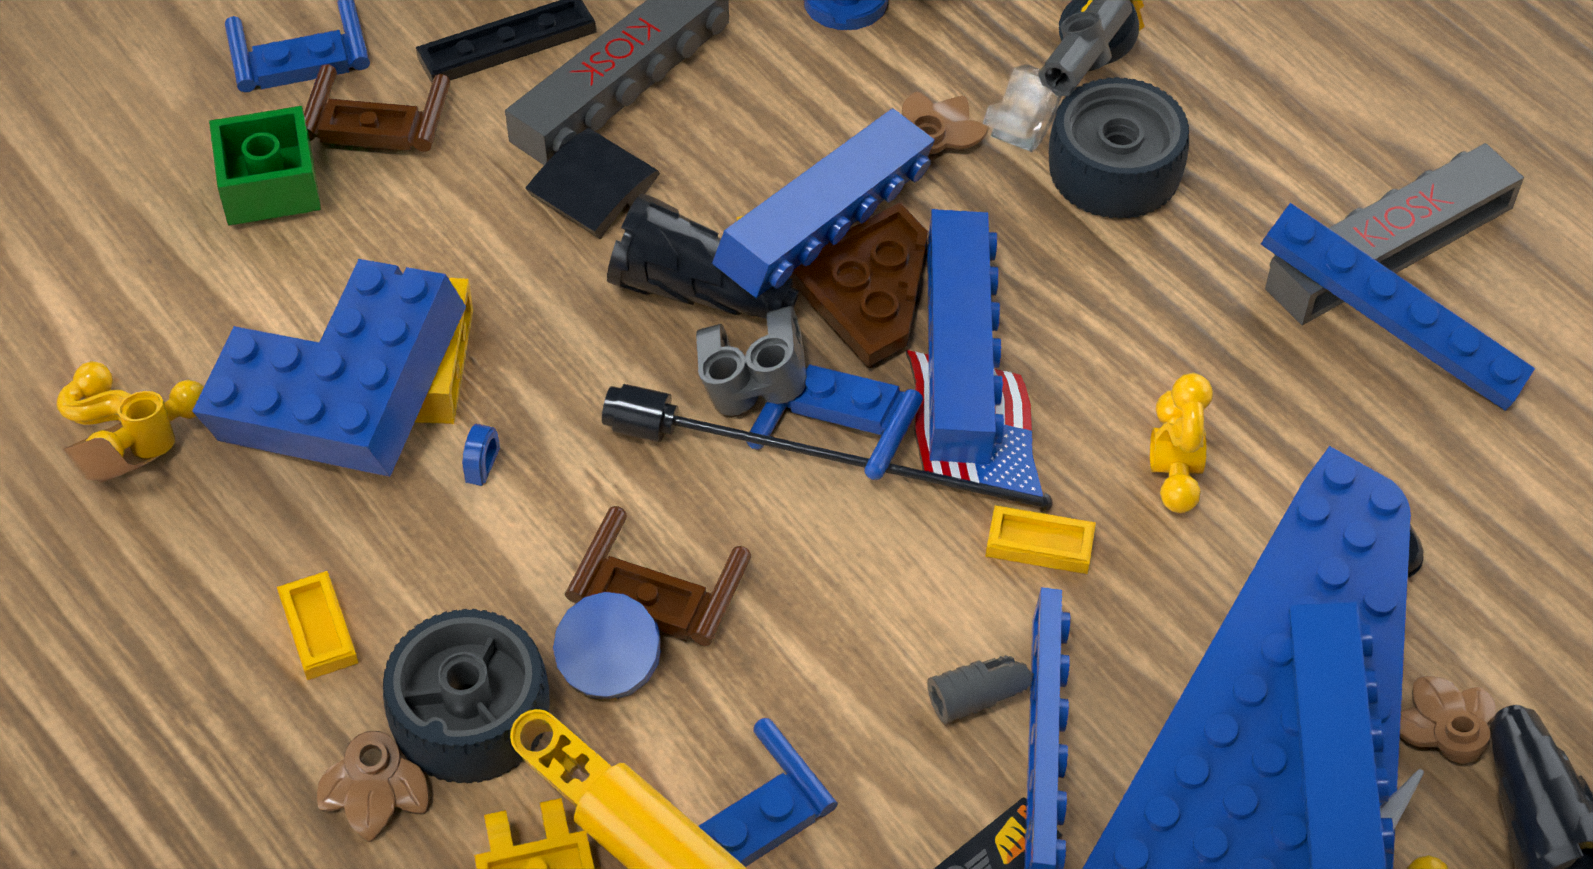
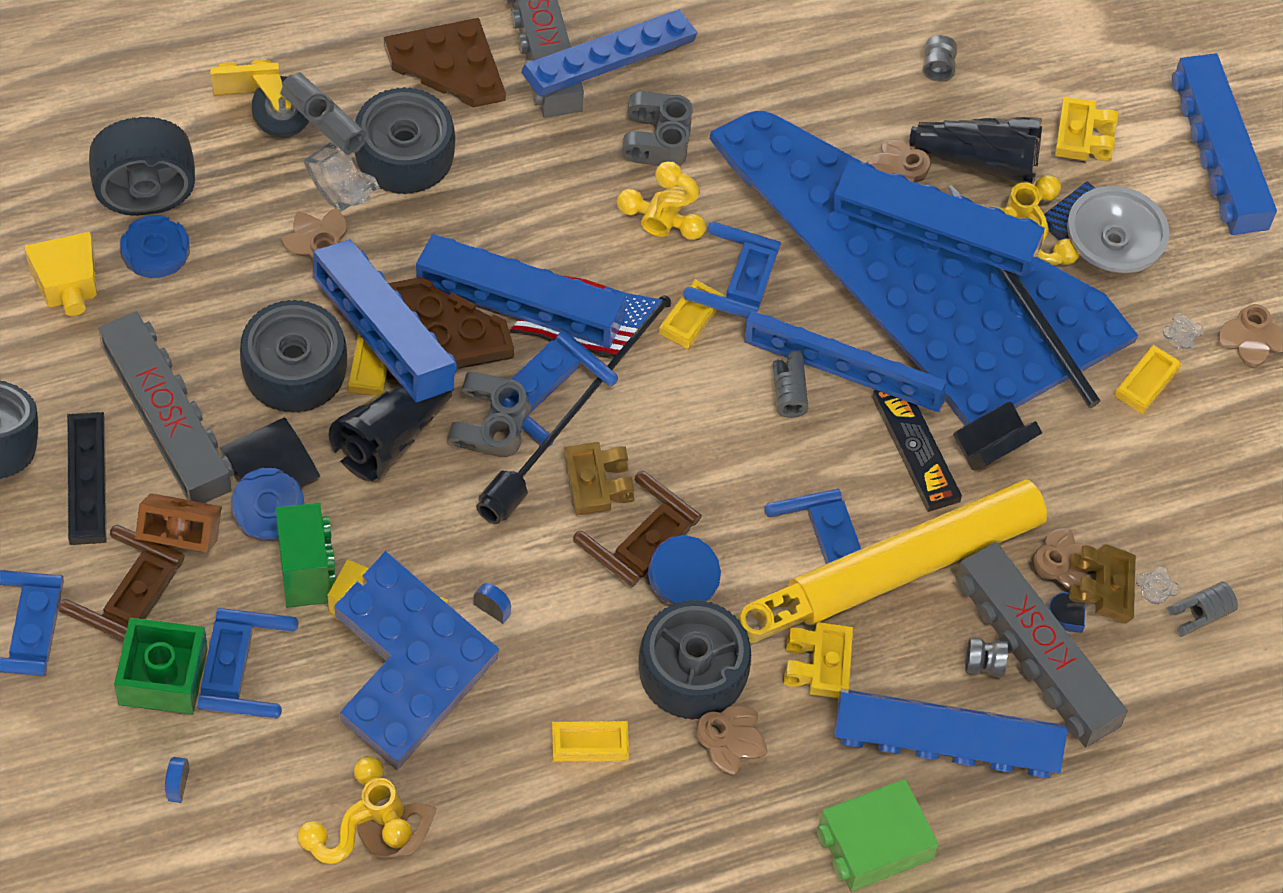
camera: 75 degrees left, 5 degrees up
none -> dark orange brick [135,493,222,552]
none -> blue tile [165,757,190,803]
none -> blue plate [197,608,299,719]
none -> blue tile [231,468,304,541]
none -> wheel [240,300,347,412]
none -> green brick [276,503,336,608]
none -> reddish brown plate [384,17,506,108]
none -> pearl gold plate [564,442,635,516]
none -> dark grey piece [621,91,693,166]
none -> blue plate [683,221,781,318]

